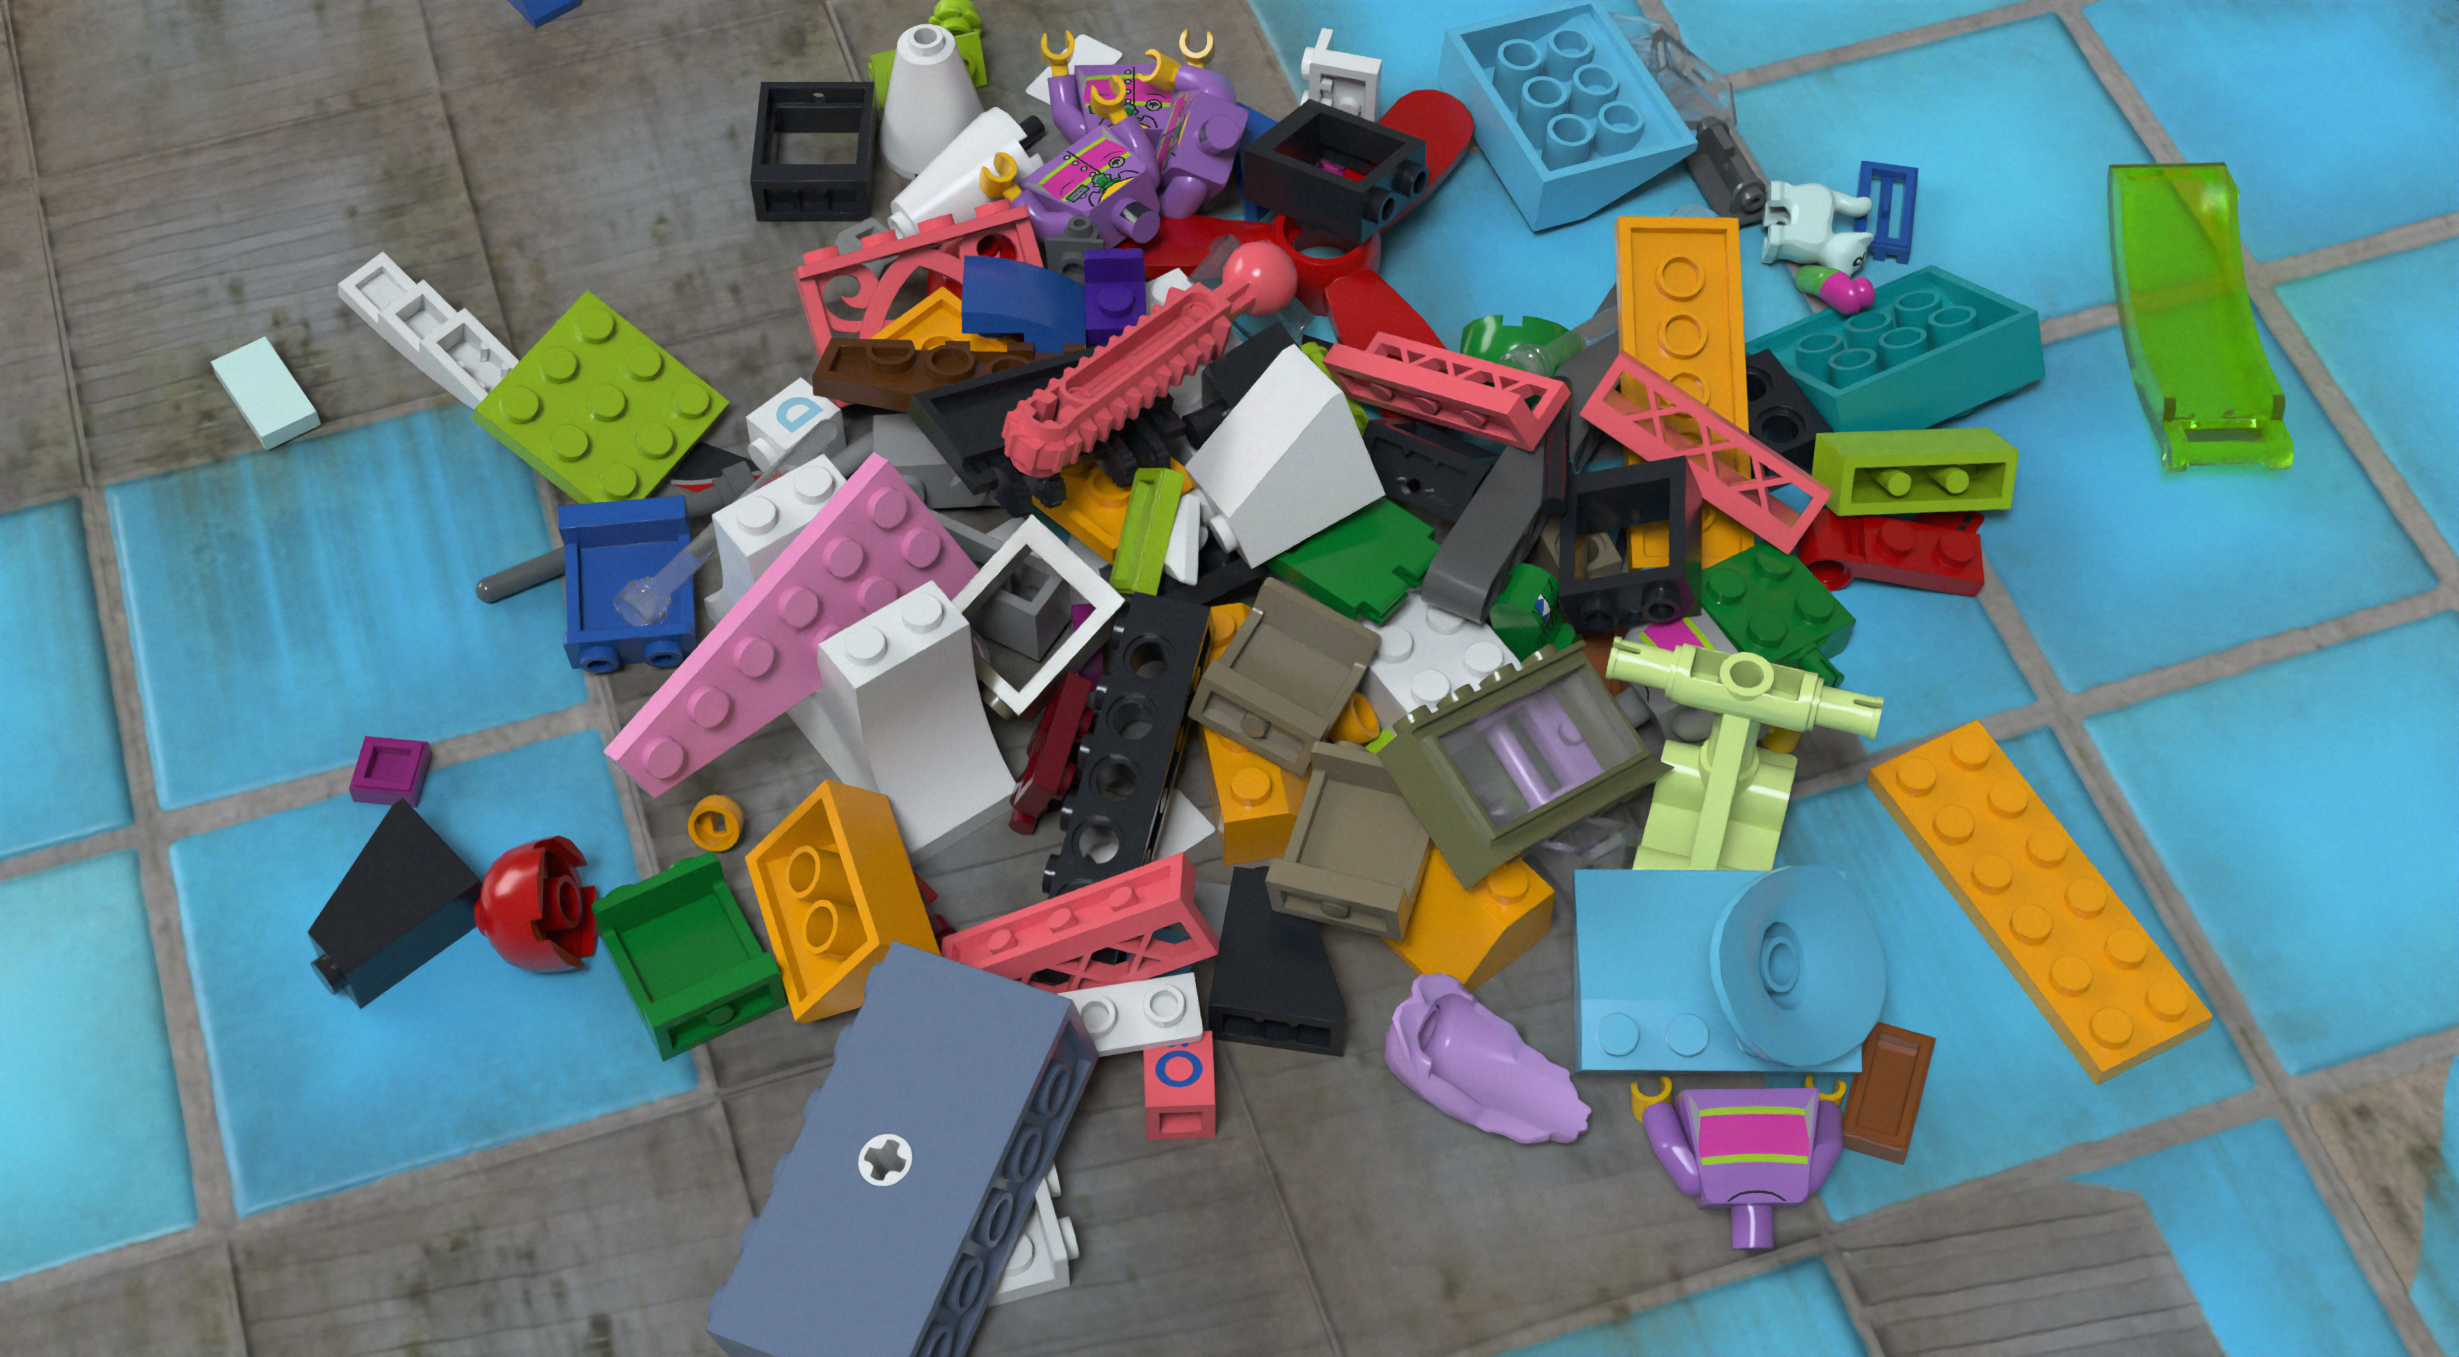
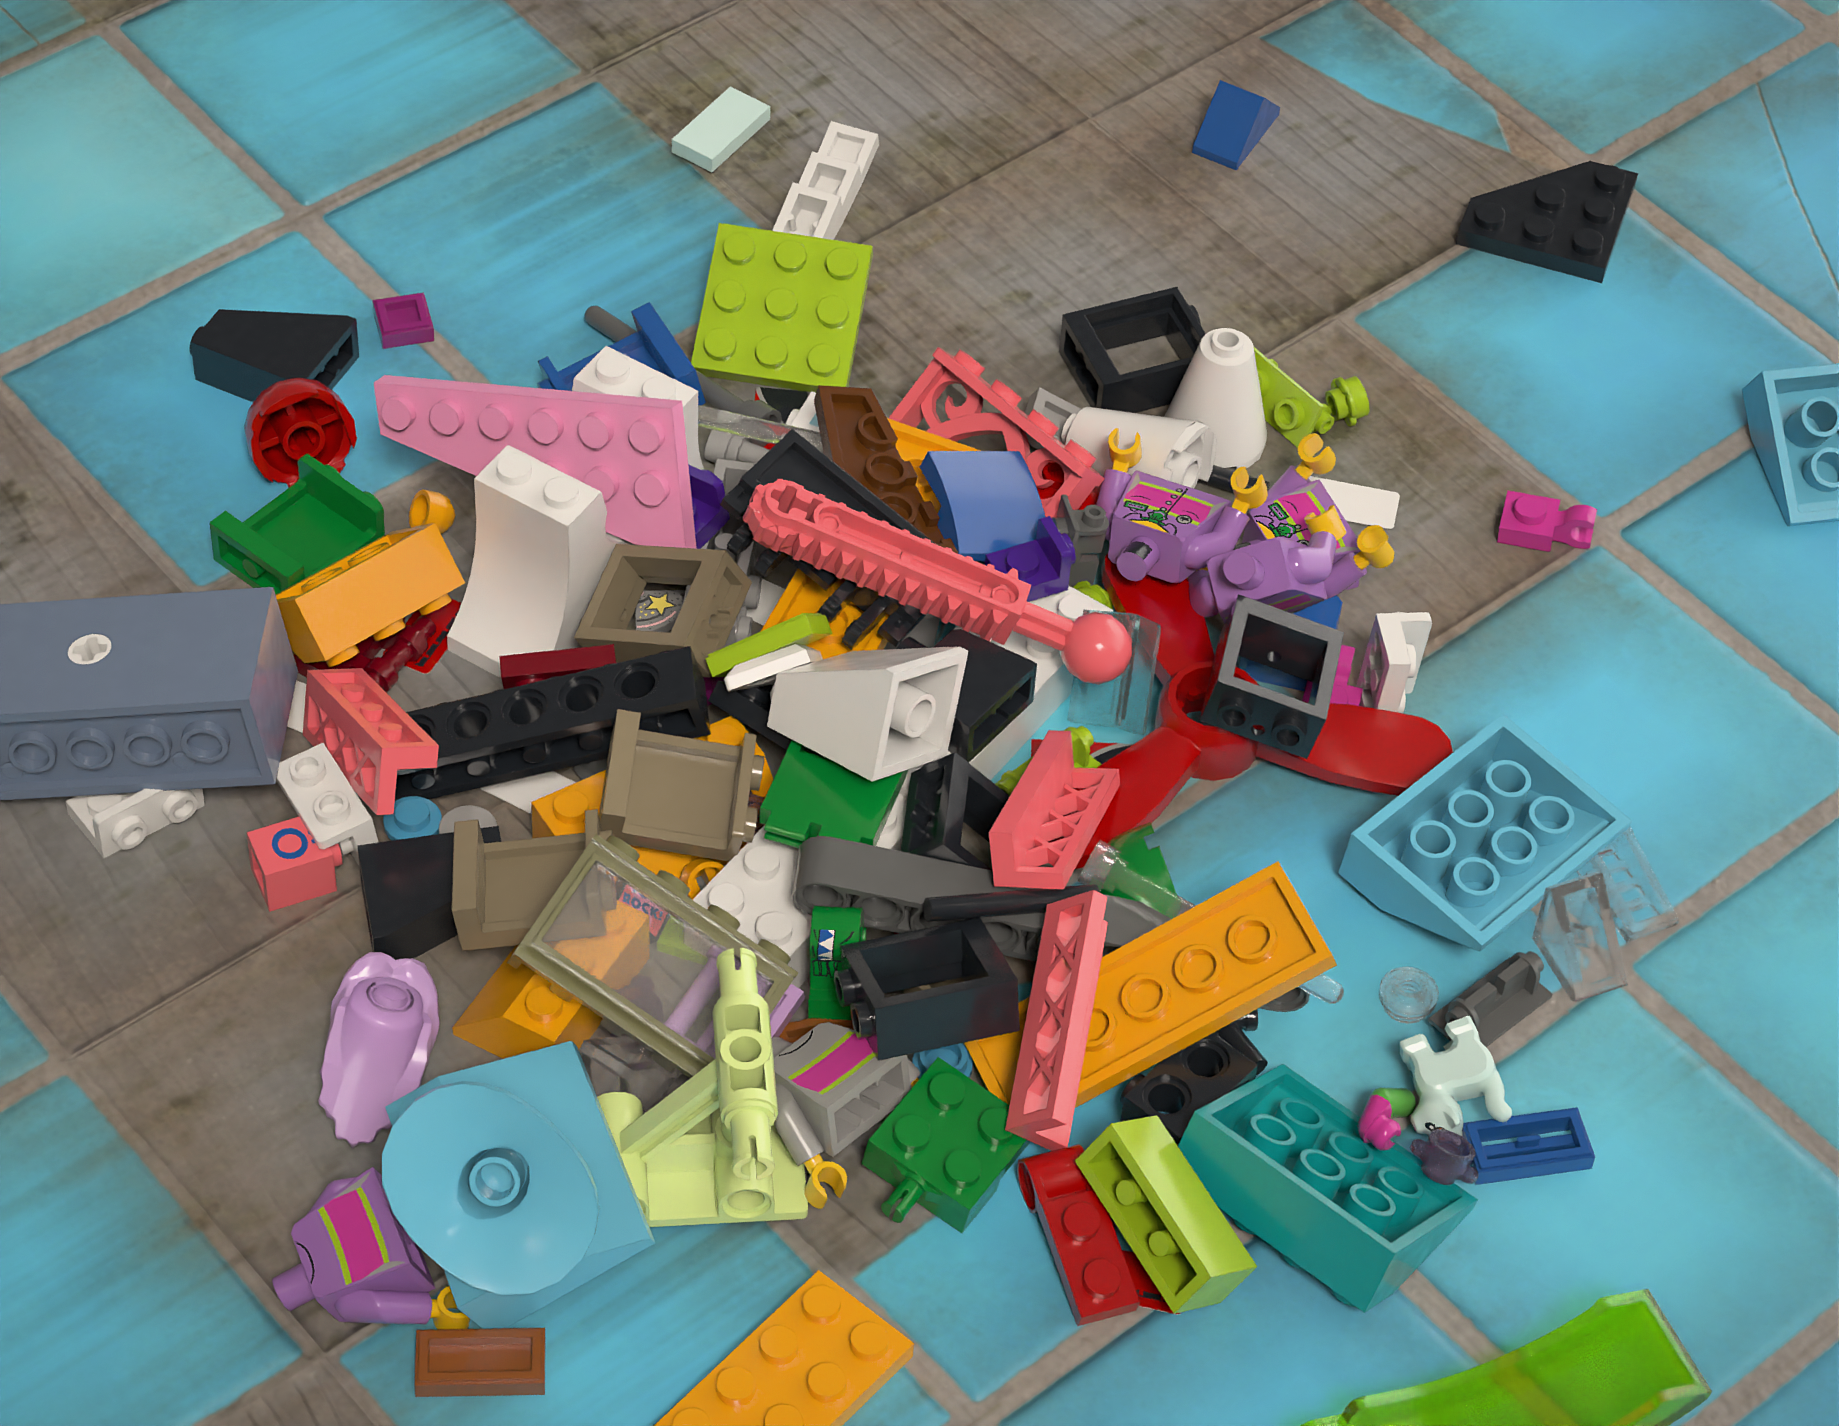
camera: 65 degrees right, 5 degrees down
none -> clear purple plate [1410,1129,1479,1185]

